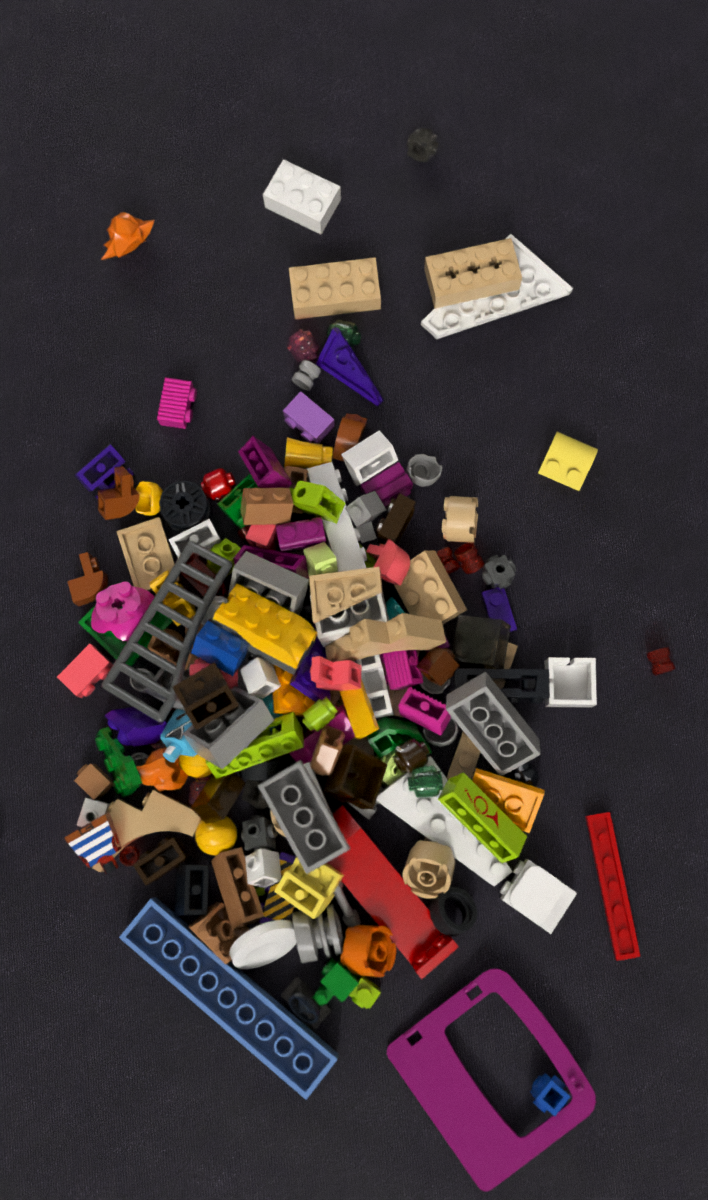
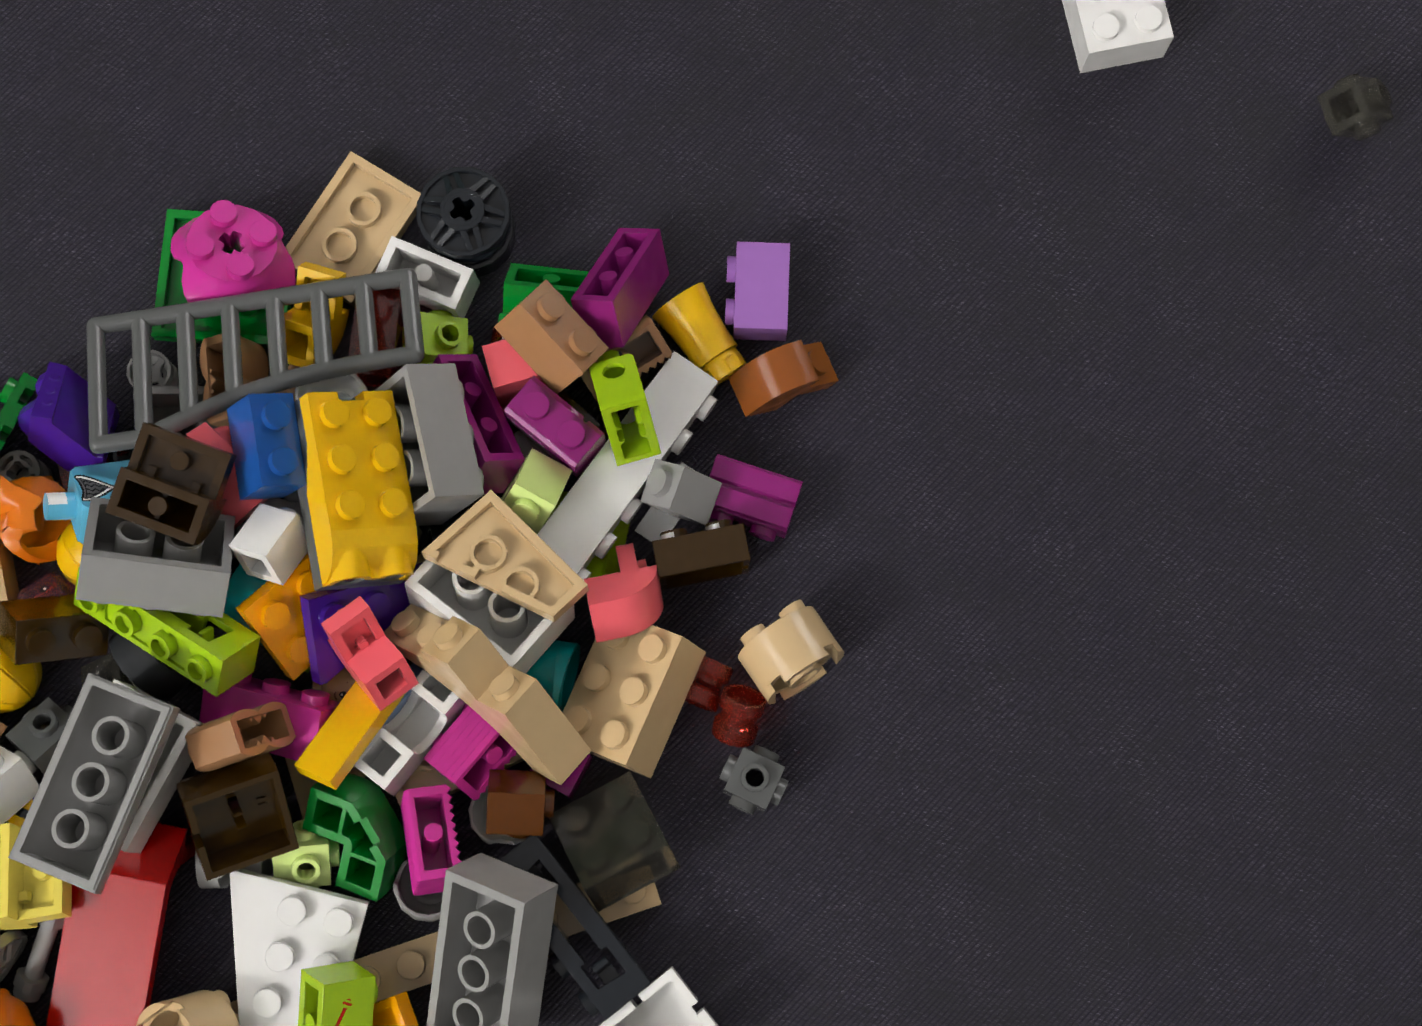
camera: 45 degrees right, 0 degrees up
coral brick [57,644,113,698] -> none
dark orange brick [67,552,108,606] -> none
dark purple brick [75,444,134,500] -> none
dark orange brick [98,466,140,520] -> none
yellow hair [135,481,163,516] -> none
dark pink brick [157,377,197,429] -> none
red head [201,468,236,501] -> none
clear pink head [287,329,320,362] -> none
tan brick [289,258,381,319] -> none
light grey wheel [292,360,321,391] -> none
lime brick [302,697,338,732] -> none
dark purple wing [316,327,384,406] -> none
clear green head [327,320,361,349] -> none
white slope [341,431,398,486] -> none
dark brown head [393,738,430,774] -> none
light grey hair [407,454,443,487] -> none
clear green head [408,766,443,799] -> none
white wing [421,234,573,339] -> none
tan brick [424,238,522,309] -> none
dark purple plate [481,587,517,637] -> none
light yellow brick [538,432,598,491] -> none

